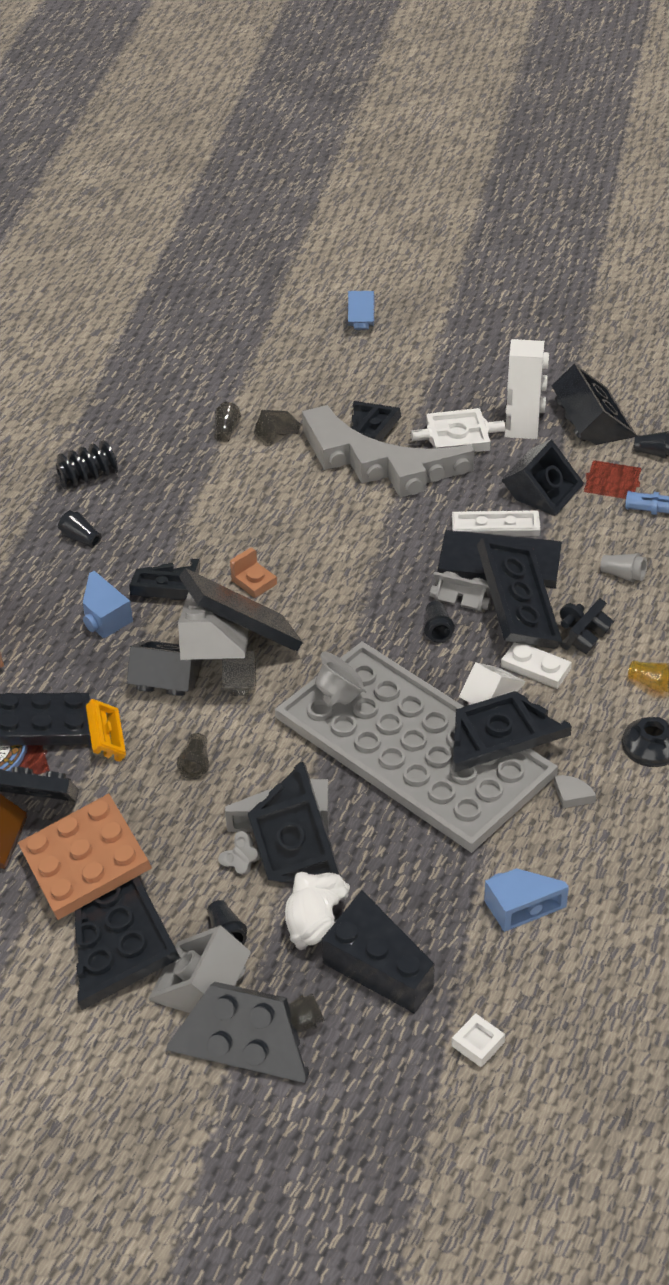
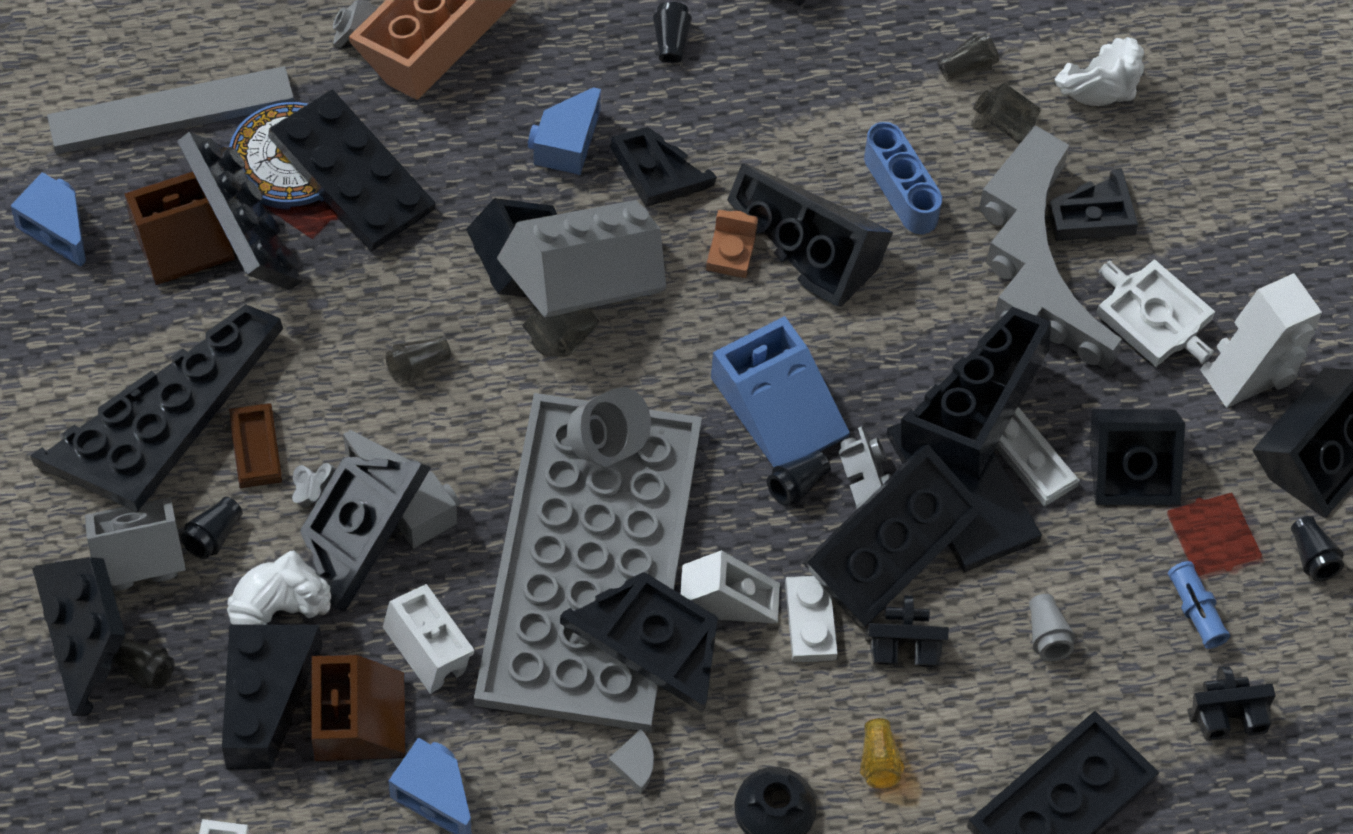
camera: 50 degrees right, 15 degrees up
nougat plate [18,793,152,920] -> none
light orange tile [86,699,126,761] -> none
black tile [180,568,303,651] -> none
medium blue slope [348,291,375,330] -> none
none -> reddish brown tile [229,403,282,489]
none -> reddish brown slope [312,655,406,761]
none -> white hinge [383,584,475,694]
none -> medium blue slope [711,316,850,467]
none -> black wedge [727,163,893,307]
none -> medium blue beam [864,122,942,234]
none -> black wedge [901,307,1051,478]
none -> white hair [1055,37,1144,106]

